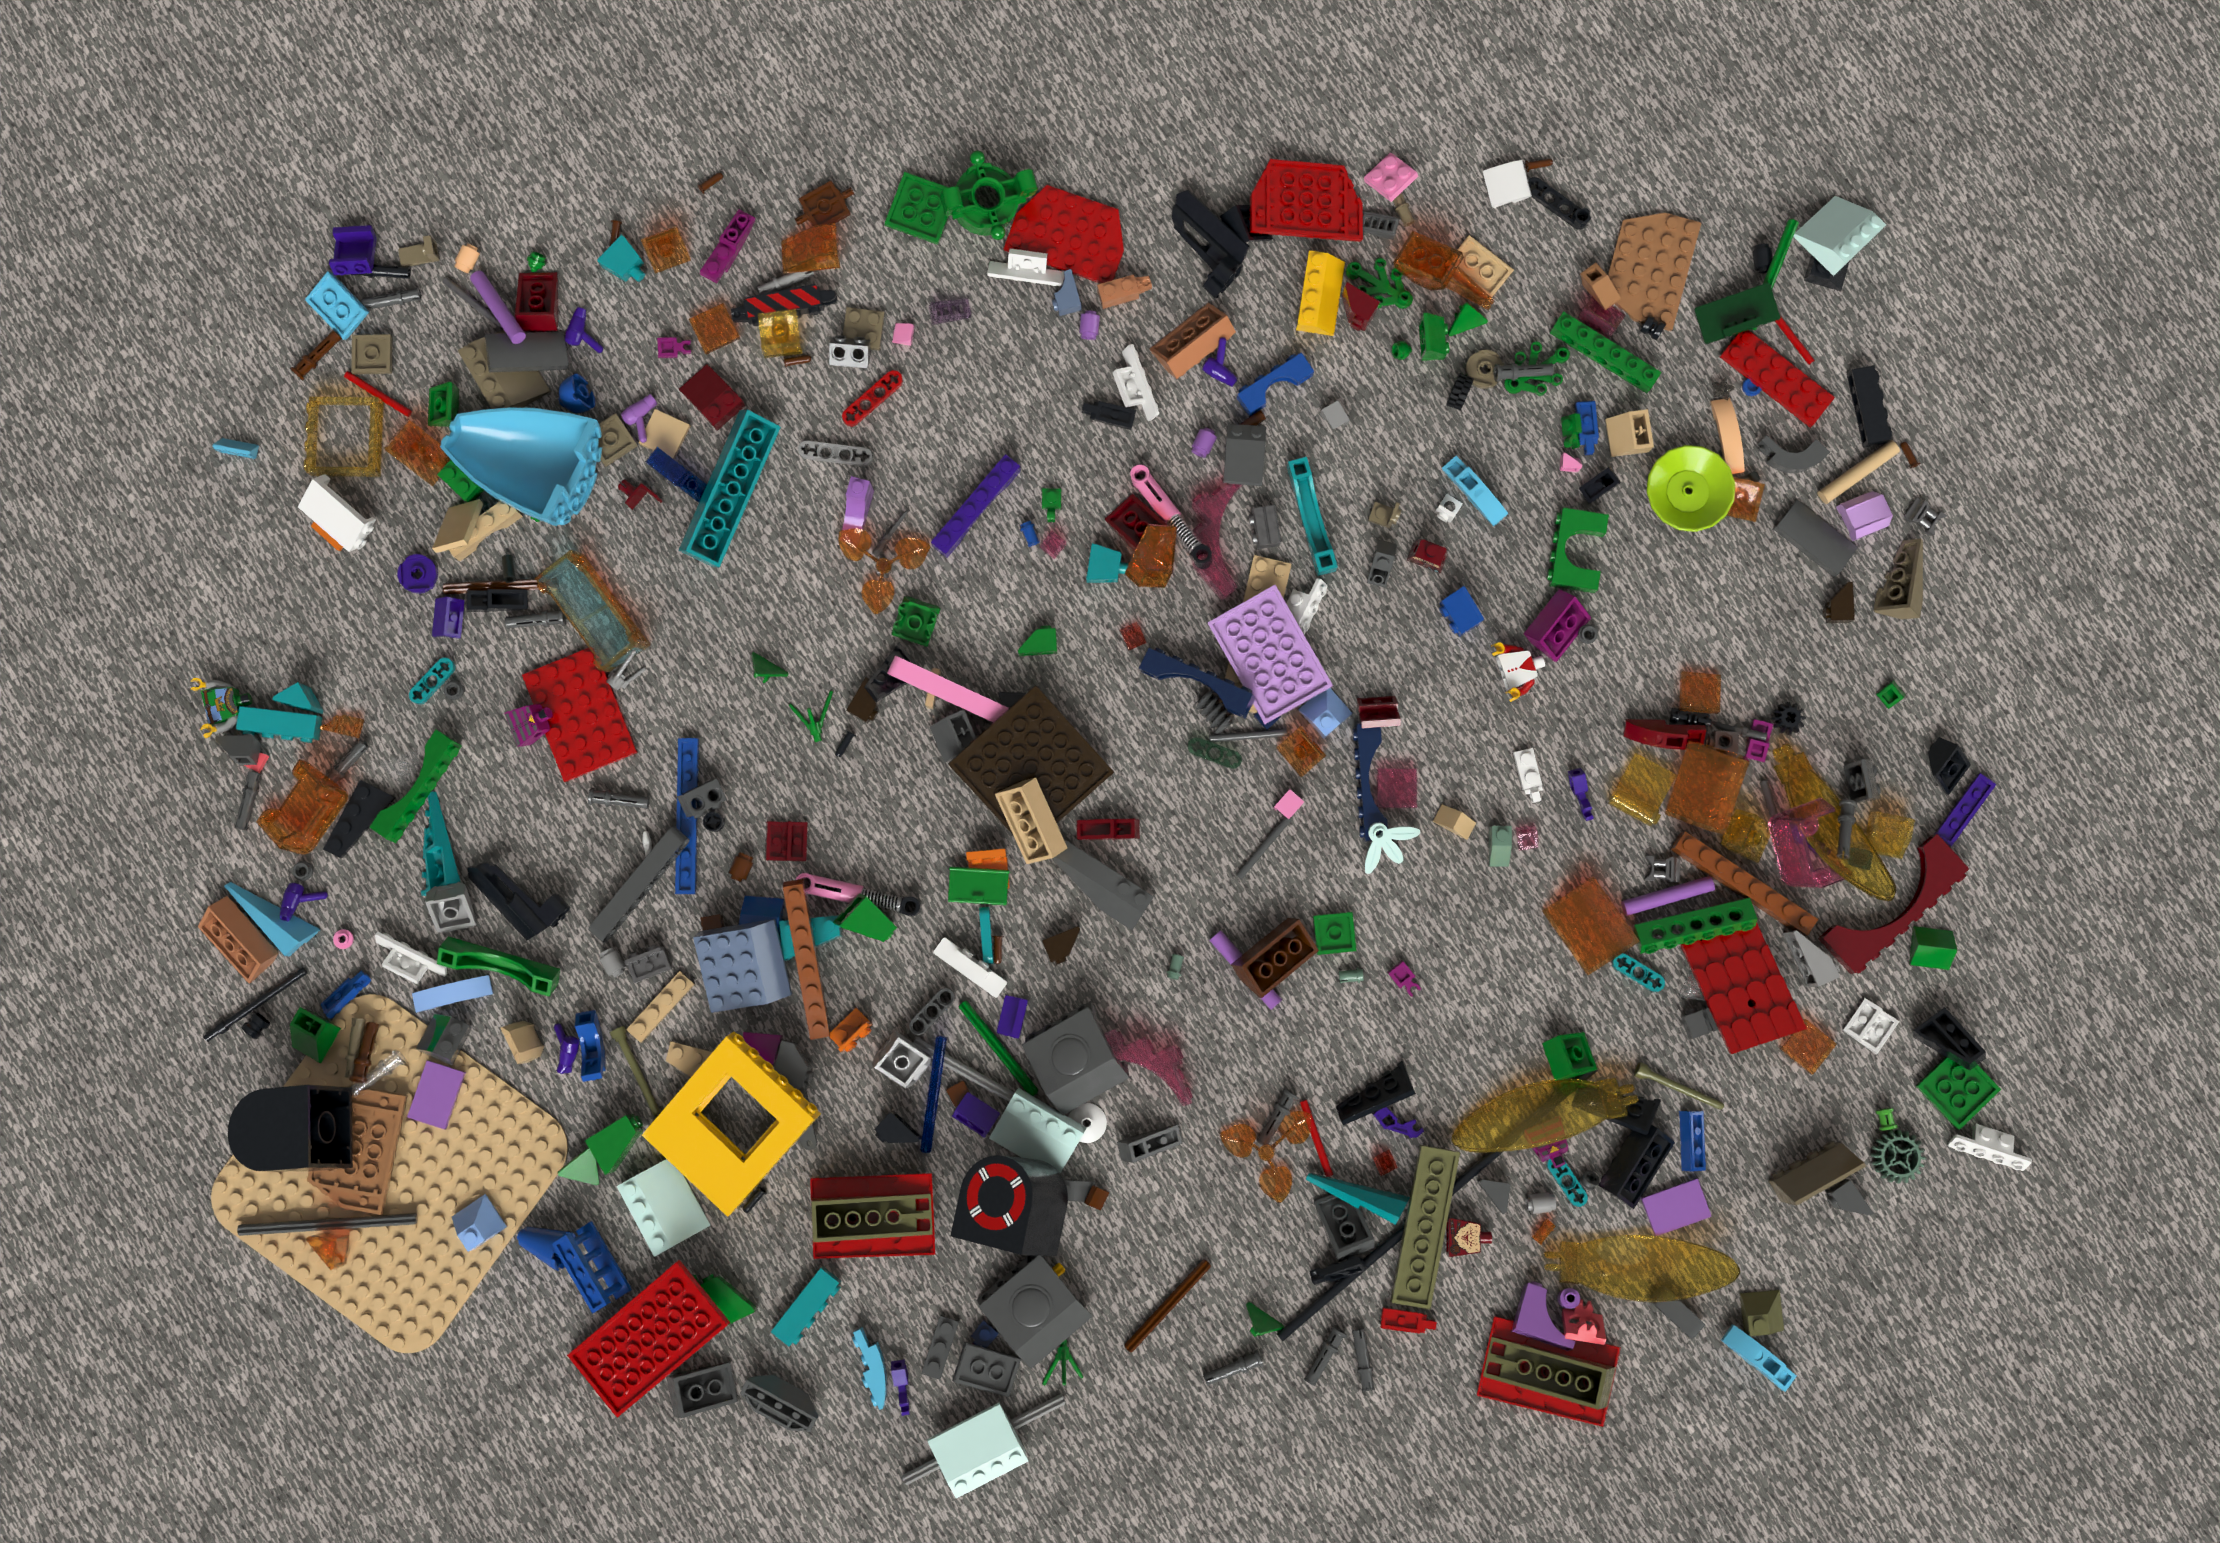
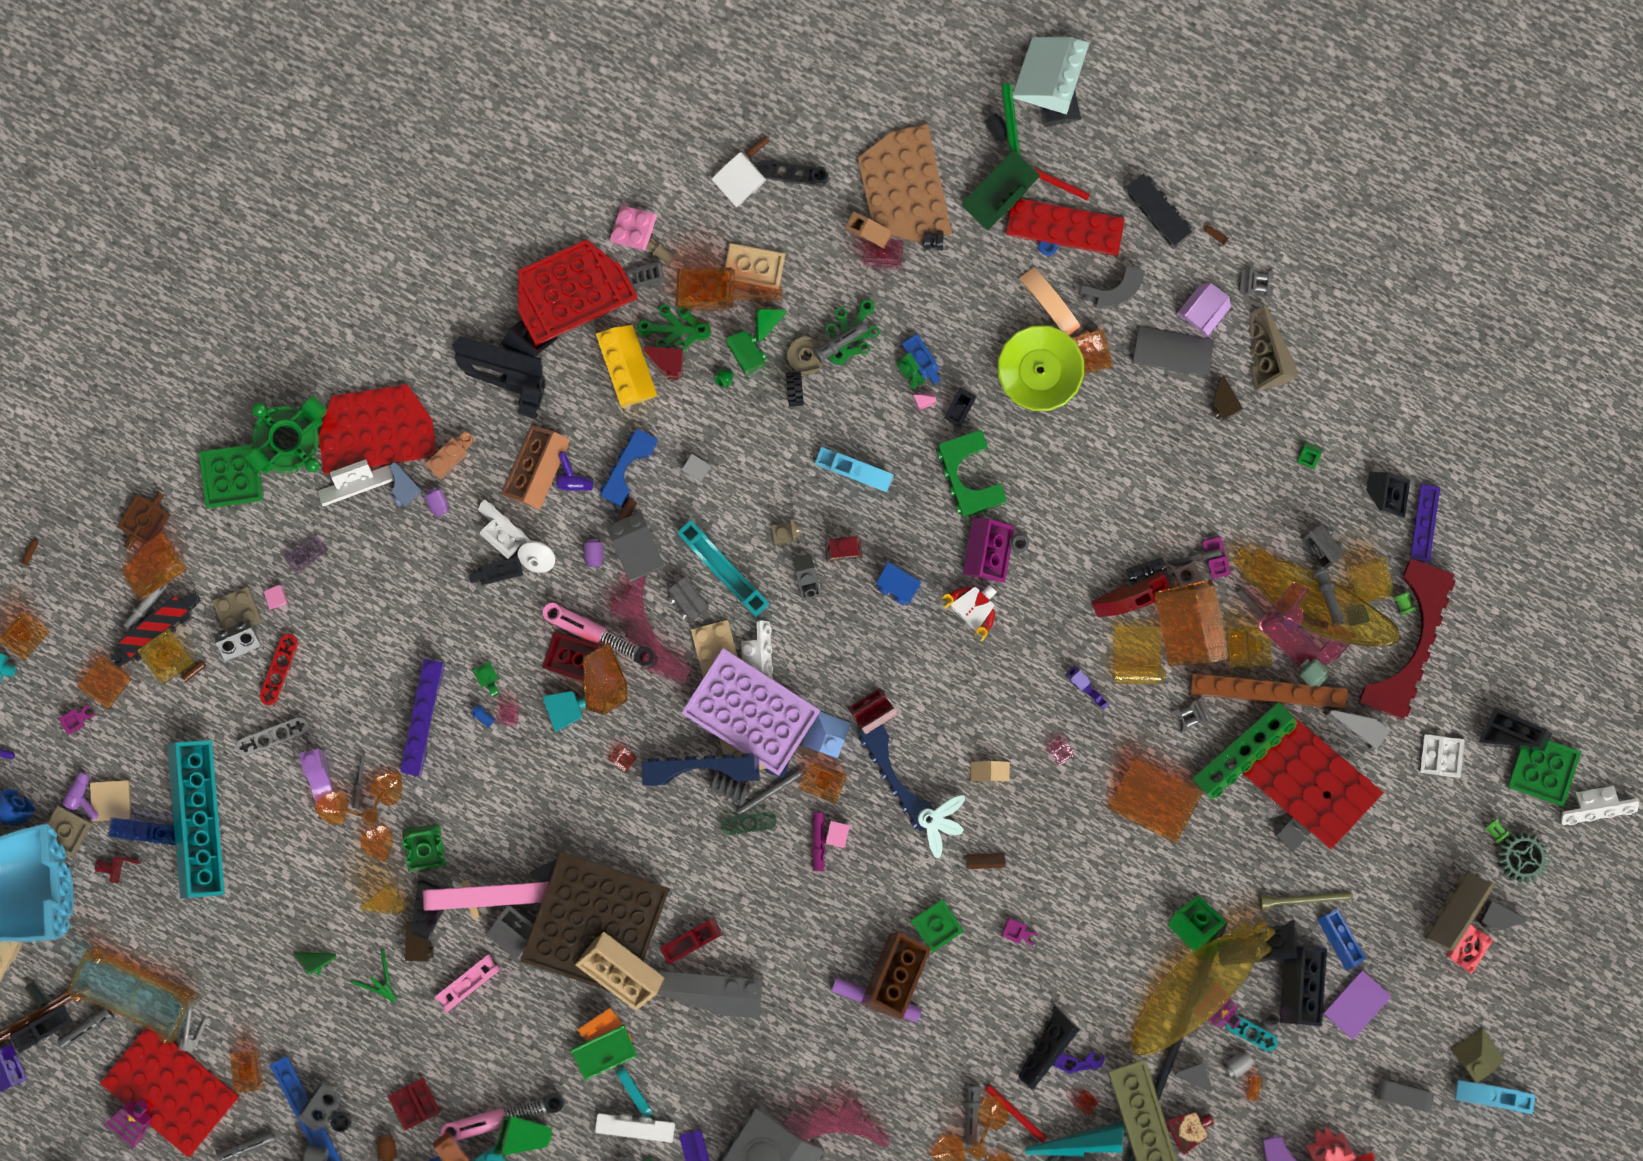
camera: 25 degrees left, 0 degrees up
teal beam [409,658,456,705] -> none
dark grey plate [444,681,464,700] -> none
dark red slope [679,364,745,431] -> none
magenta slope [700,209,756,284] -> none
black piece [835,730,856,758] -> none
reddish brown piece [992,936,1004,964] -> none
green slope [1018,625,1057,656] -> none
dark brown slope [1042,926,1080,965] -> none
sand green pin [1166,954,1184,980] -> none
dark grey bar [1236,817,1292,880] -> none
sand green pin [1339,967,1364,983] -> none
clear pink plate [1377,768,1417,808] -> none
white bracket [1434,494,1463,523] -> none
sand green slope [1489,826,1512,867] -> none
white hinge [1513,748,1543,803] -> none
clear yellow windscreen [1544,1235,1740,1302] -> none
green brick [1550,311,1662,394] -> none
medium lavender brick [1557,1288,1580,1309] -> none
tan slope [1605,409,1654,457] -> none
teal beam [1612,953,1665,992] -> none
medium lavender piece [1621,876,1715,916] -> none
clear orange plate [1679,671,1721,714] -> none
clear smoke plant [1712,377,1735,400] -> none
black gear [1771,702,1806,735] -> none
clear orange plate [1780,1019,1837,1075] -> none
tan piece [1817,440,1900,504] -> none
green slope [1909,926,1958,970] -> none
none -> clear orange slope [230,1050,264,1093]
none -> clear yellow slope [359,883,408,915]
none -> bright pink plate [434,954,501,1013]
none -> white dish [518,541,555,573]
none -> magenta pin [811,813,826,871]
none -> reddish brown slope [966,853,1006,869]
none -> sand green head [1299,658,1328,687]
none -> bright green bush [1393,592,1416,616]
none -> coral piece [1446,925,1493,974]

